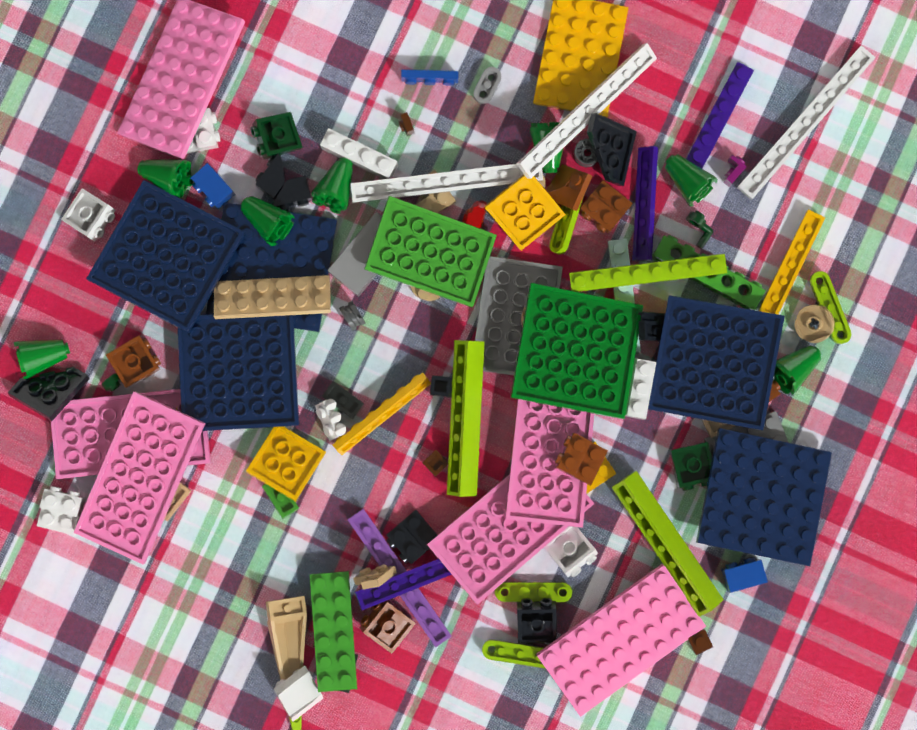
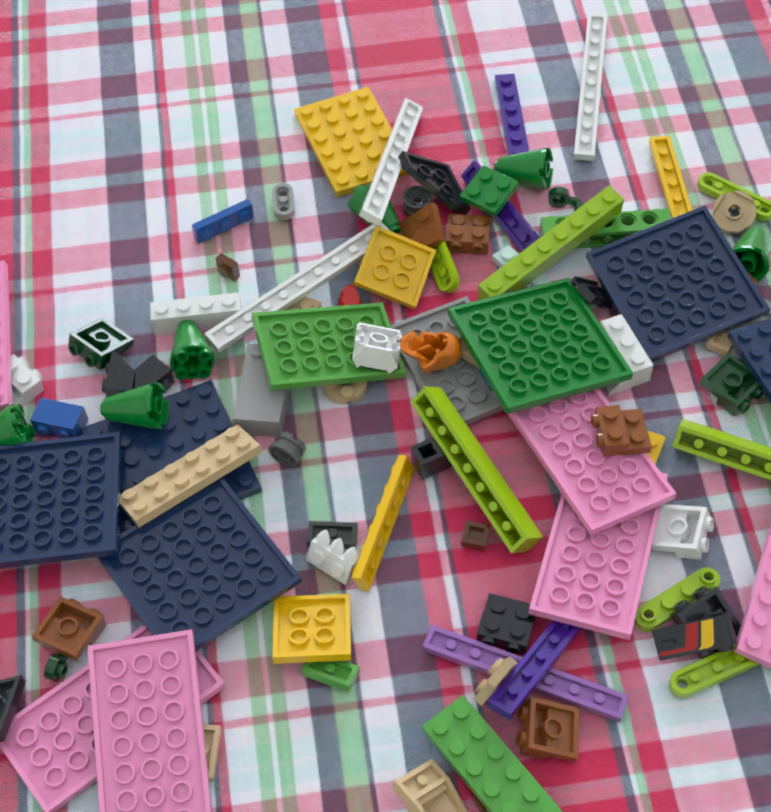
camera: 30 degrees left, 30 degrees down
magenta bracket [723,155,747,187] -> none
none -> white slope [352,322,402,374]
none -> orange head [400,331,462,375]
none -> green plate [460,165,519,217]
none -> black door [651,611,738,661]

